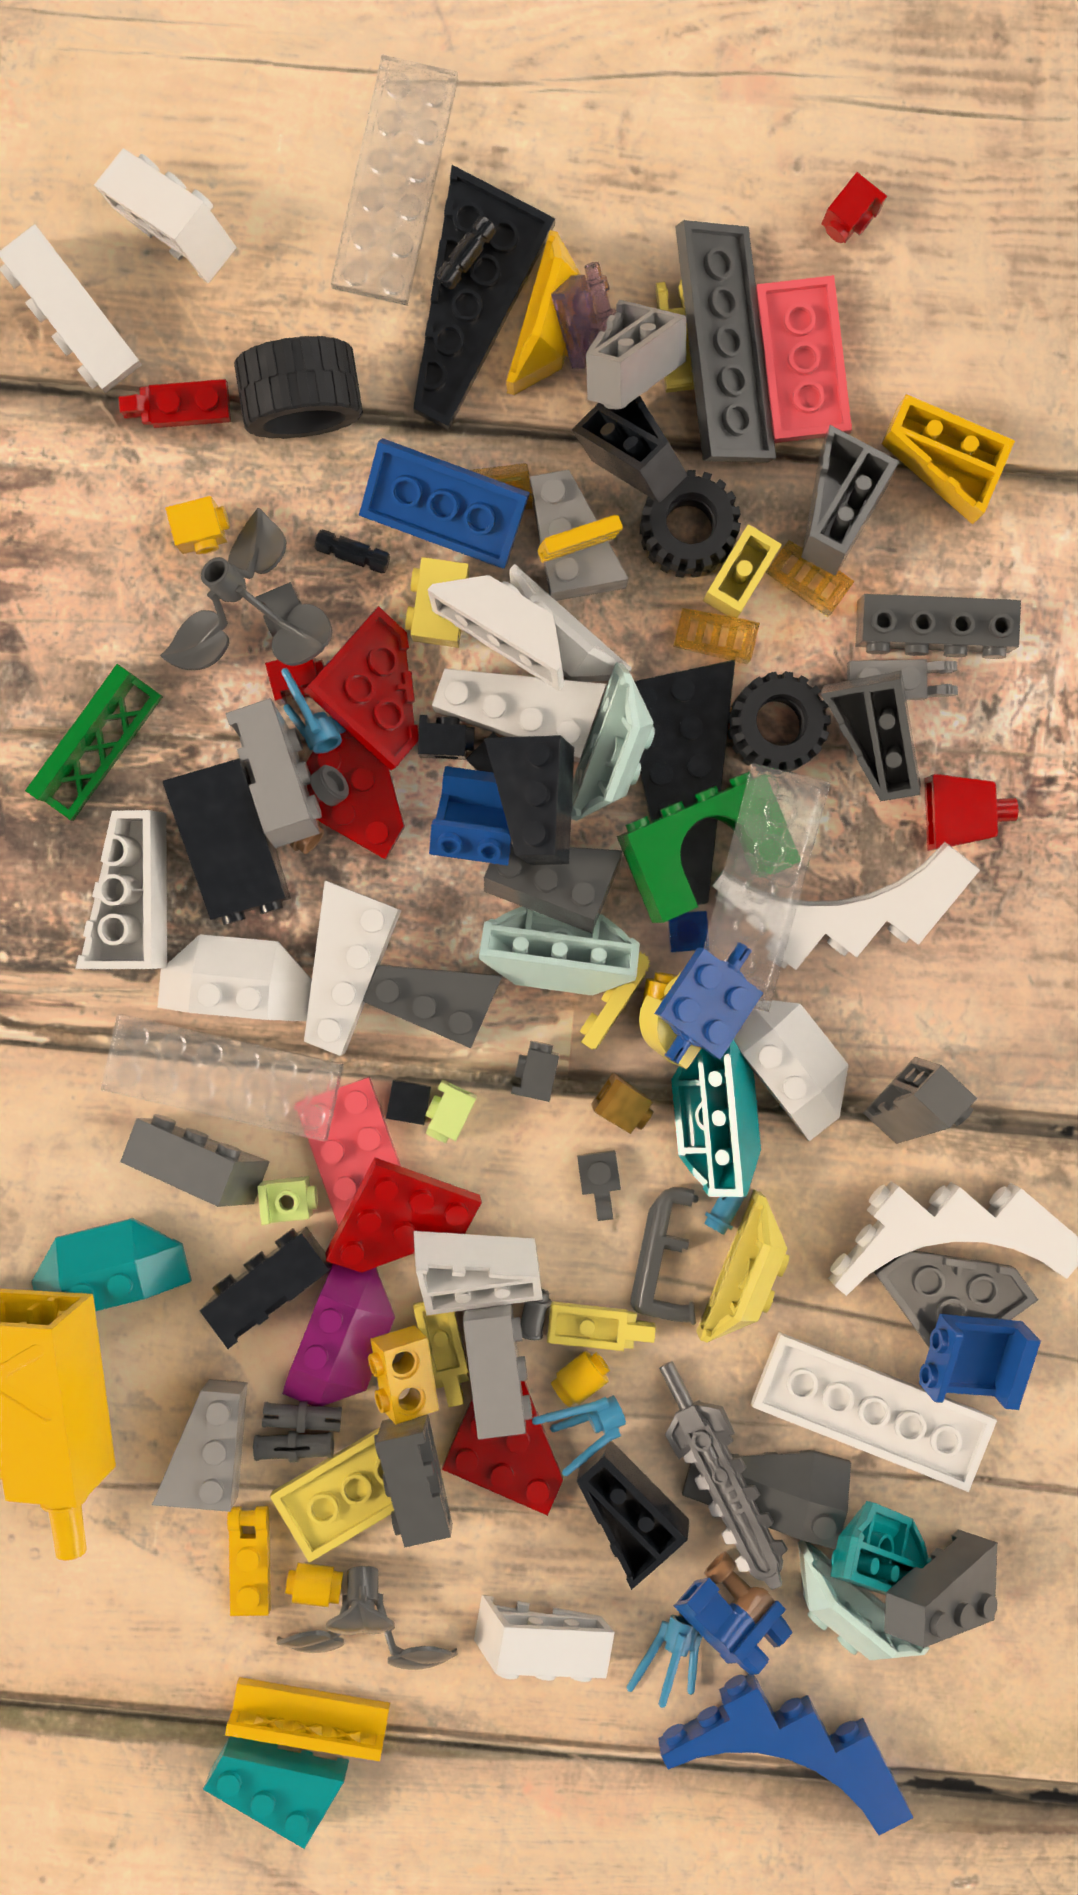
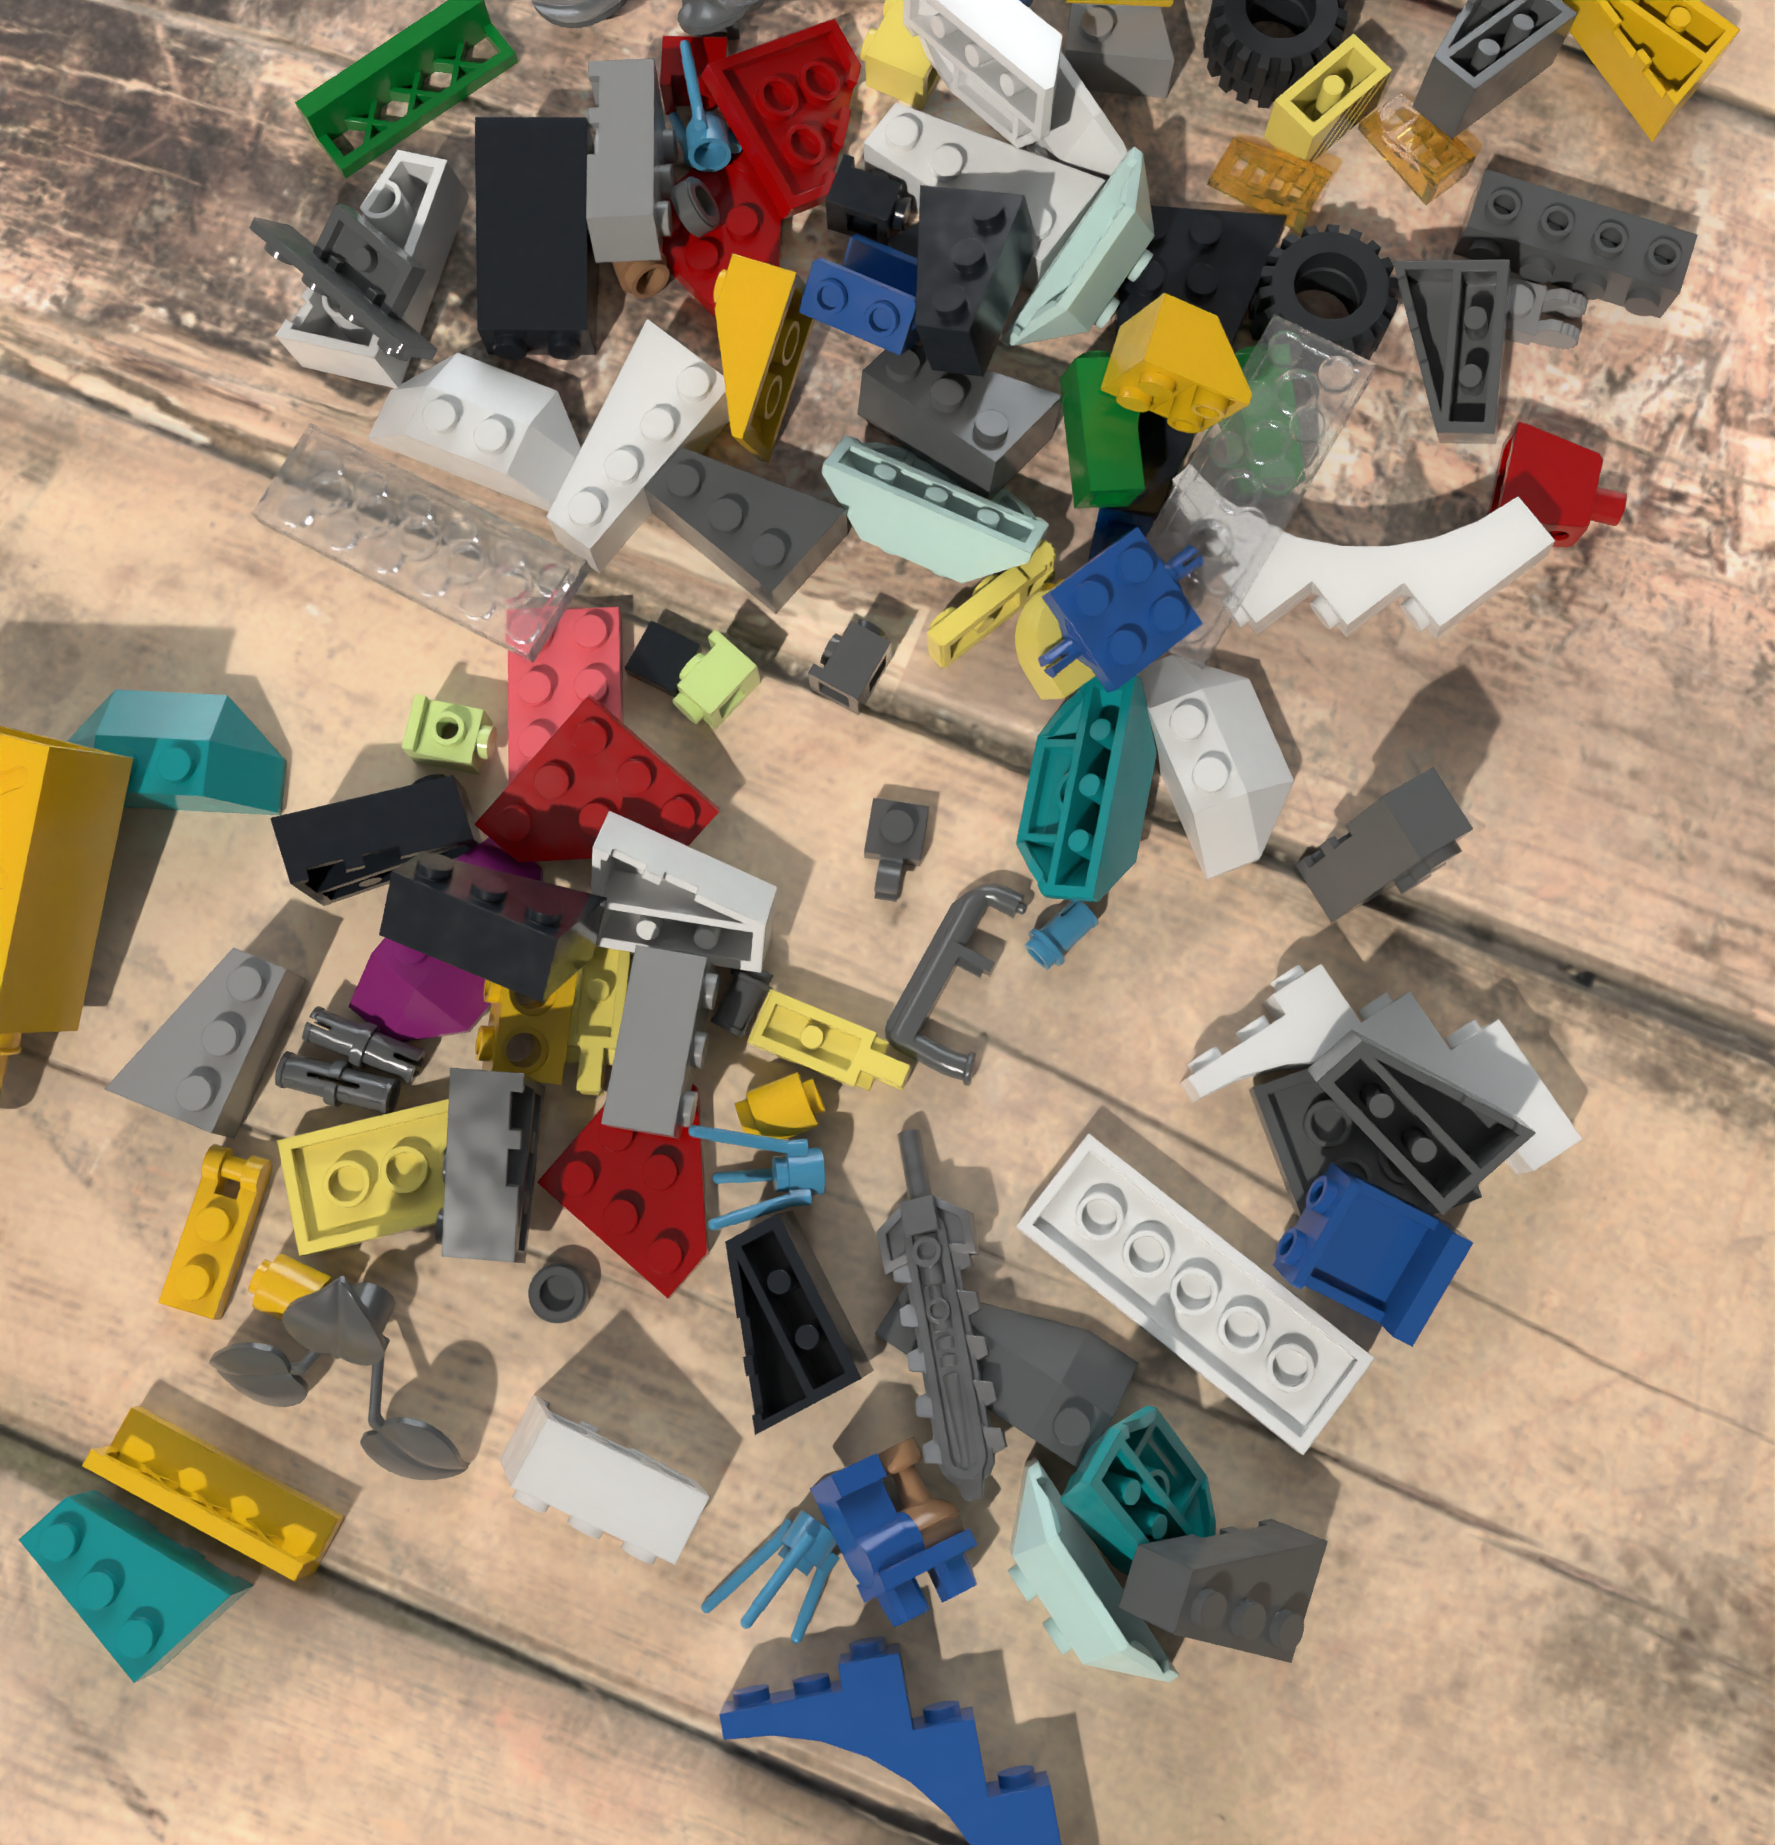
camera: 25 degrees right, 10 degrees down
dark grey wedge [120,1114,270,1207] -> none
pearl gold slope [591,1073,654,1134] -> none
light yellow wedge [696,1189,789,1343] -> none
none -> dark grey bracket [249,203,438,361]
none -> black wedge [379,852,607,1003]
none -> dark grey tile [528,1263,590,1323]
none -> yellow slope [714,254,815,463]
none -> yellow slope [1100,293,1252,433]
none -> dark grey wedge [1307,1029,1536,1215]

